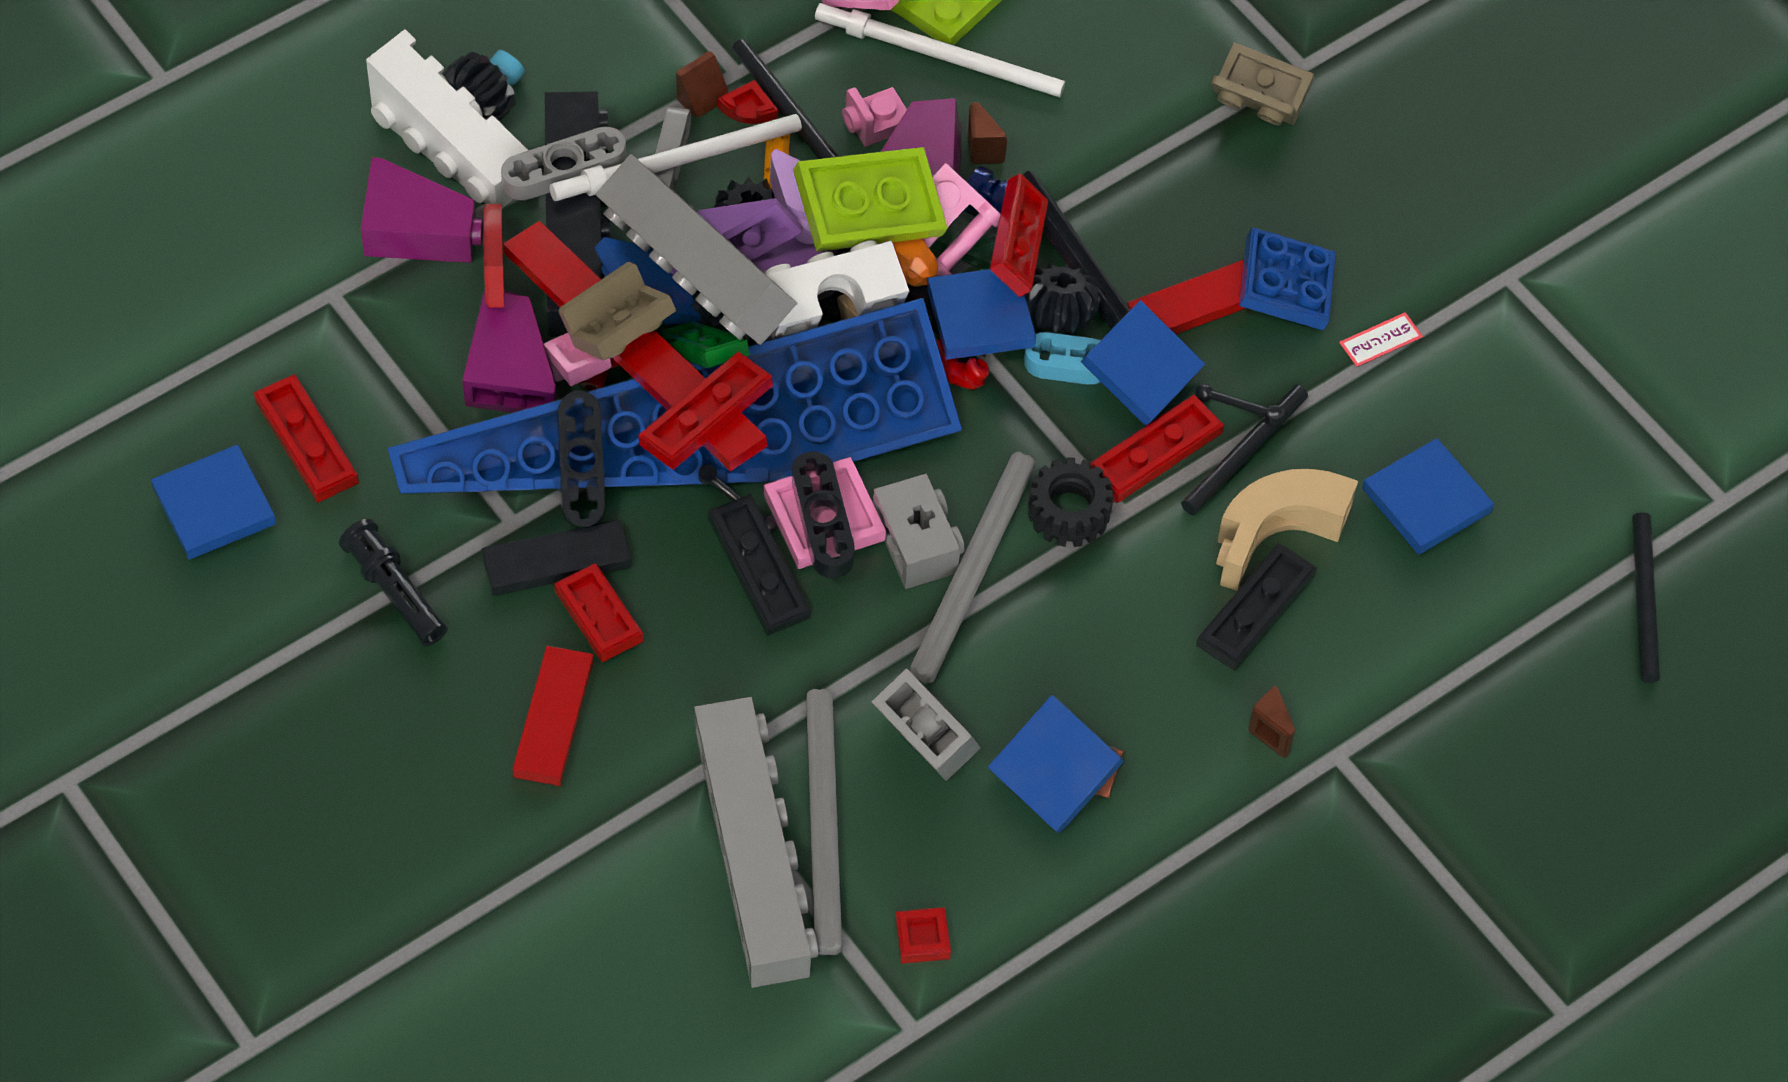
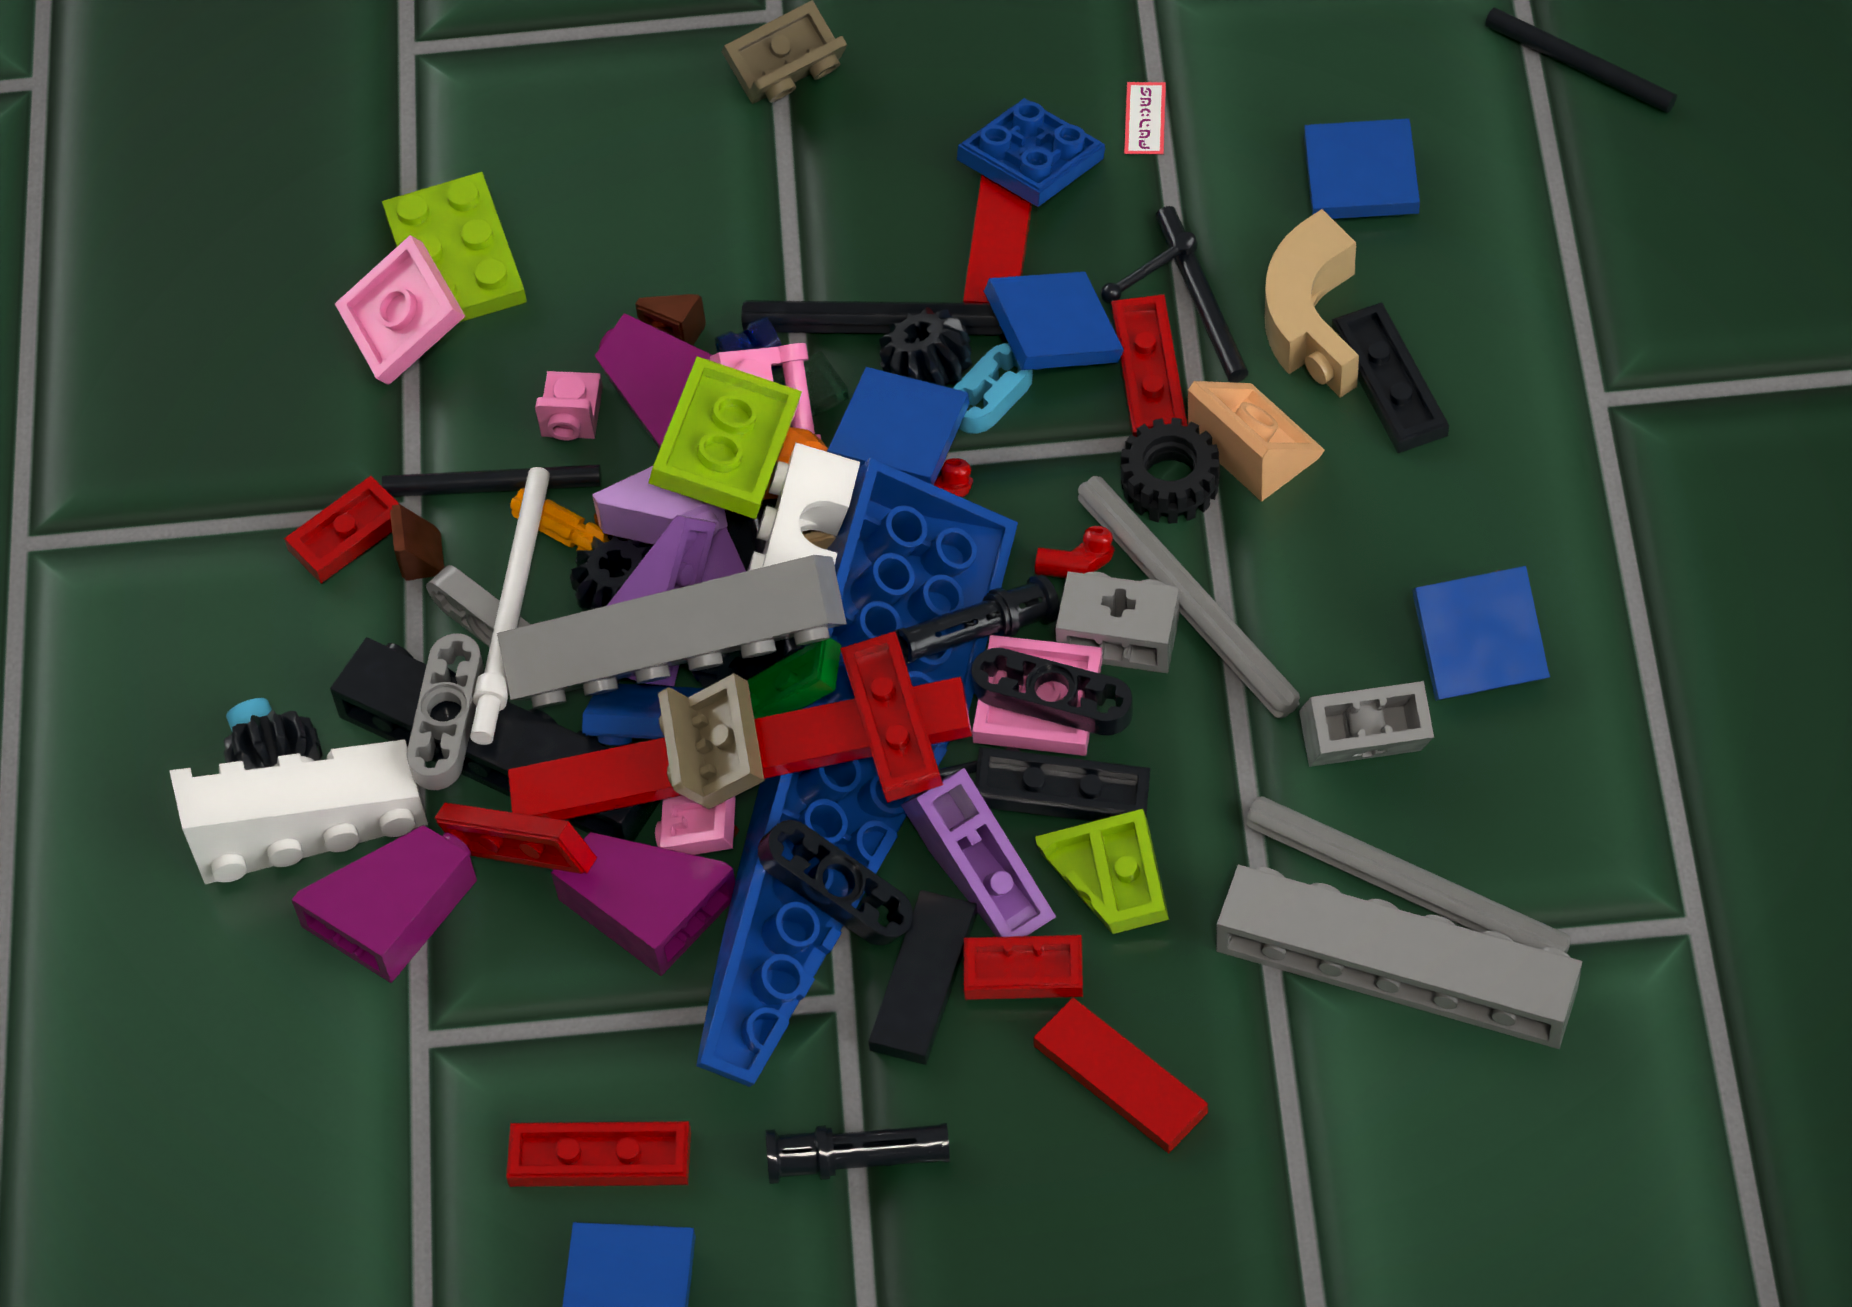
camera: 50 degrees left, 0 degrees up
red tile [717,80,778,124] -> none
white bar [815,3,1066,98] -> none
red tile [895,907,951,964] -> none
red tile [990,173,1048,297] -> none
copper slope [1248,685,1295,758] -> none
none -> red plate [284,476,399,584]
none -> black pin [895,574,1060,664]
none -> medium lavender slope [901,768,1056,937]
none -> red arm [1035,526,1115,579]
none -> lime wing [1035,809,1169,934]
none -> light nougat slope [1188,381,1325,502]

